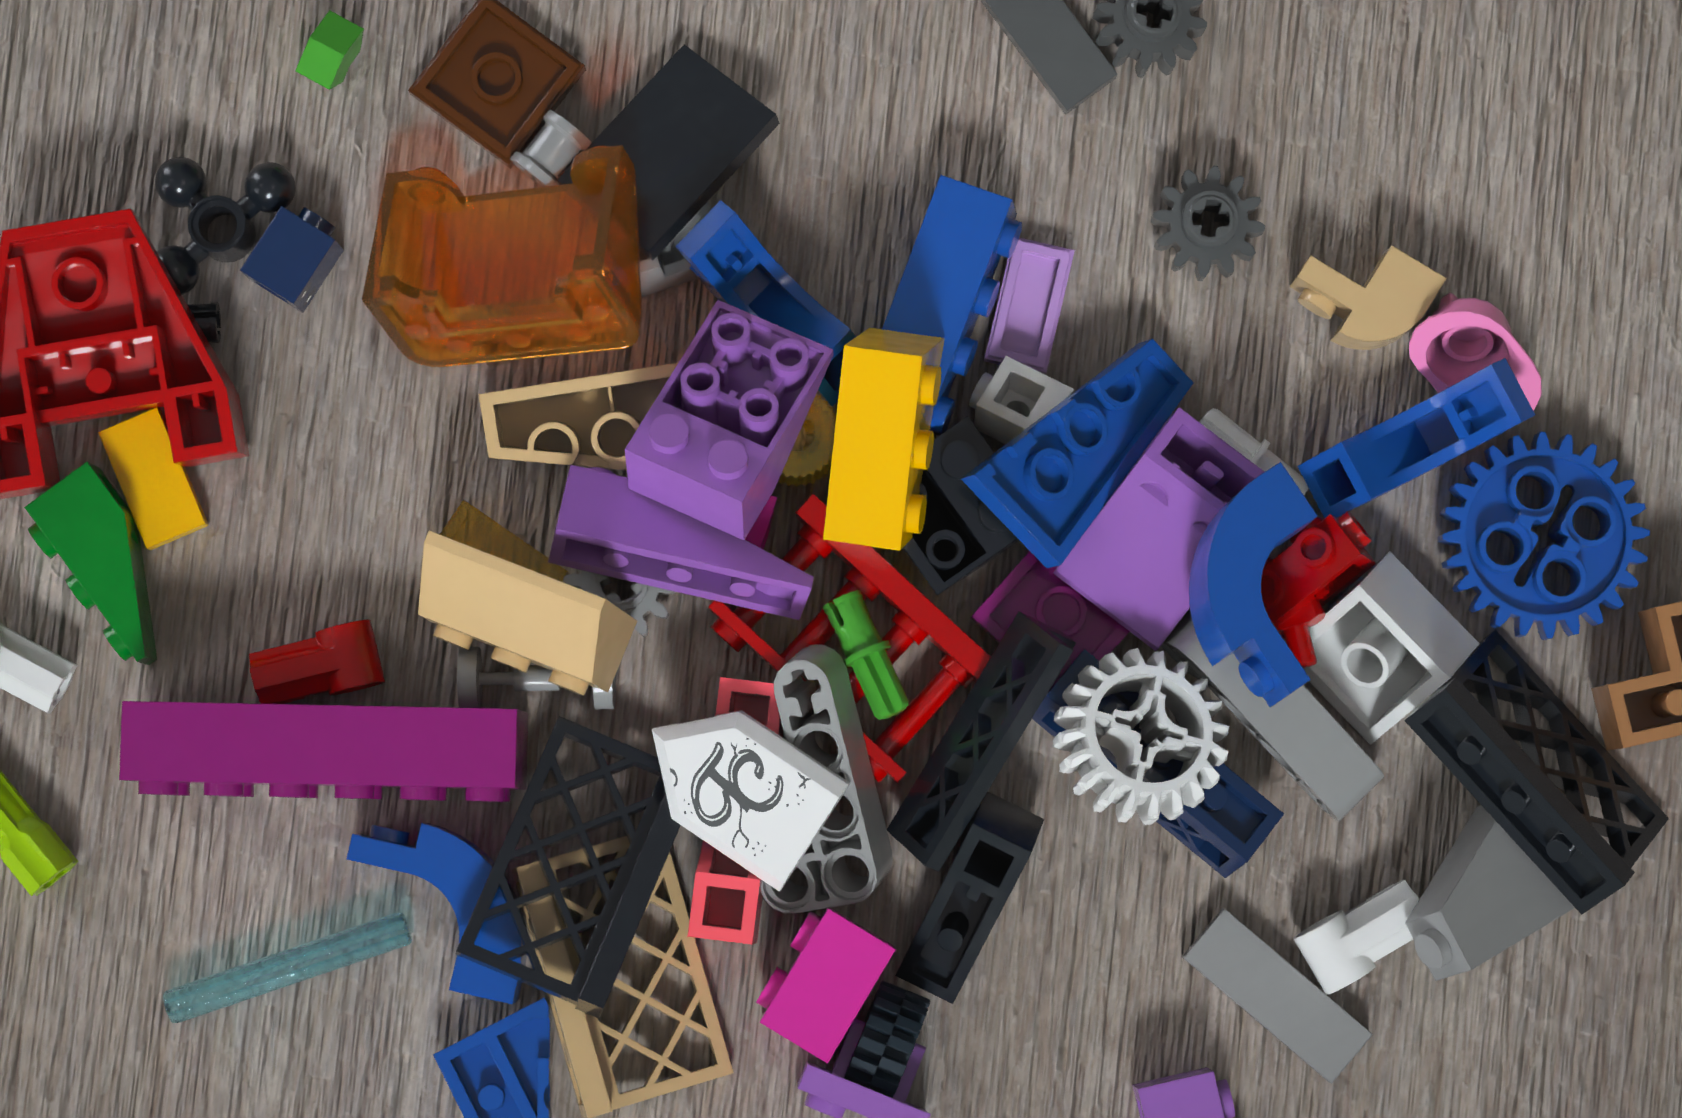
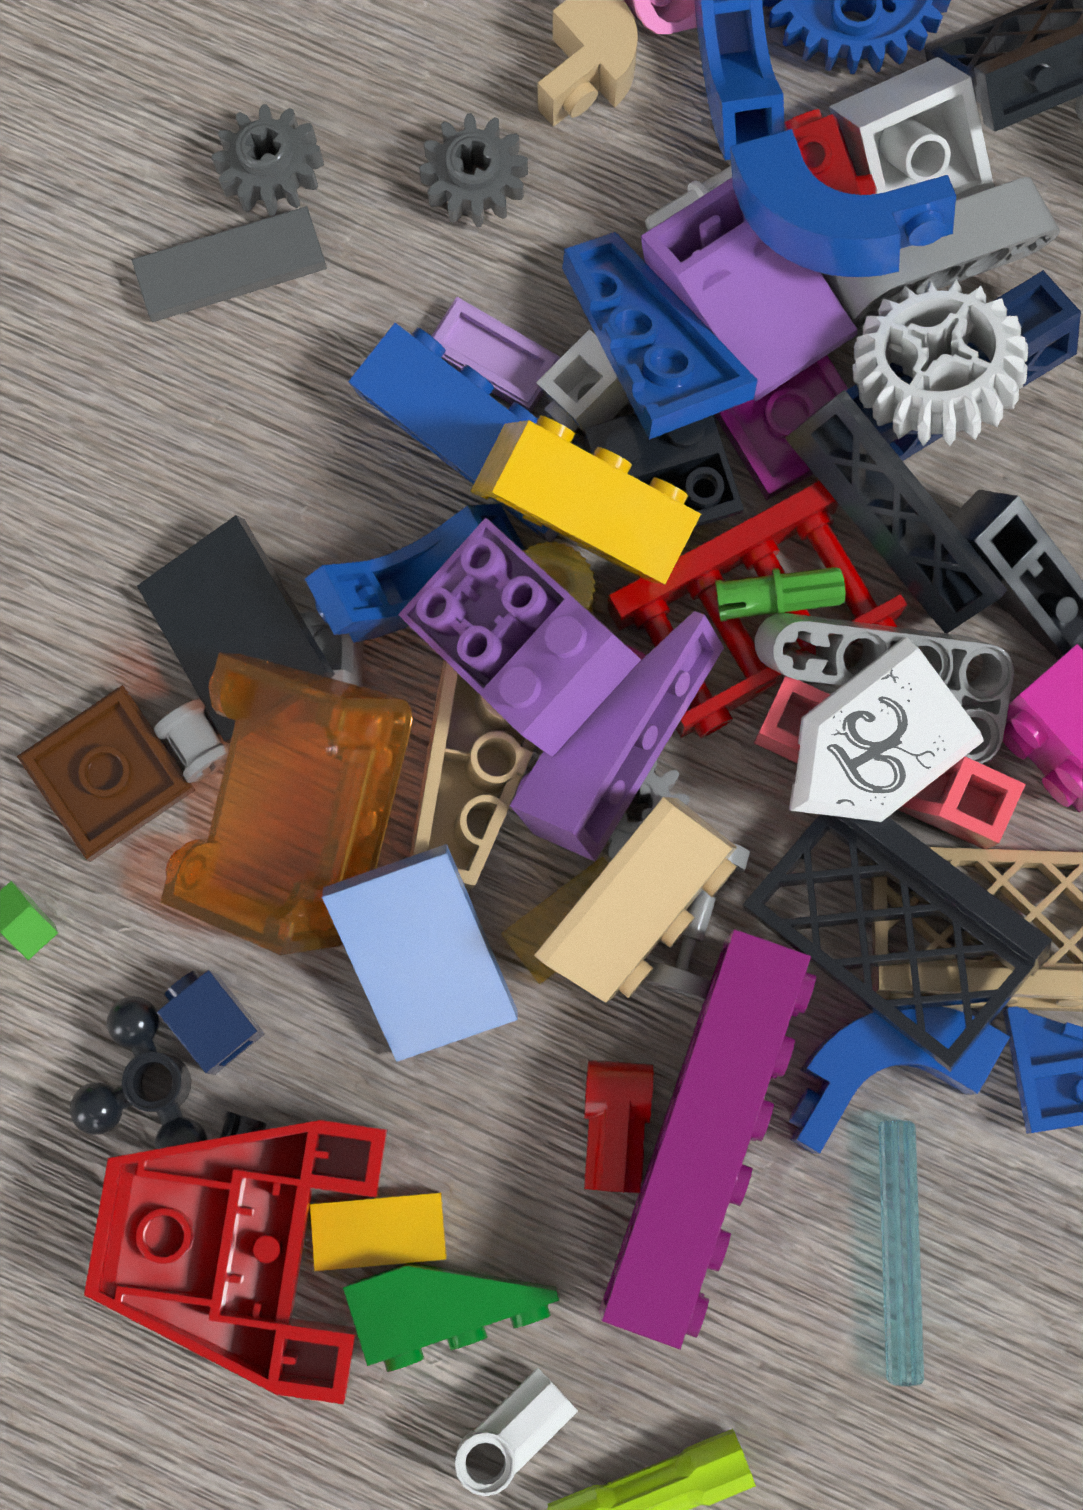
camera: 70 degrees left, 5 degrees down
none -> tile [322,844,518,1062]

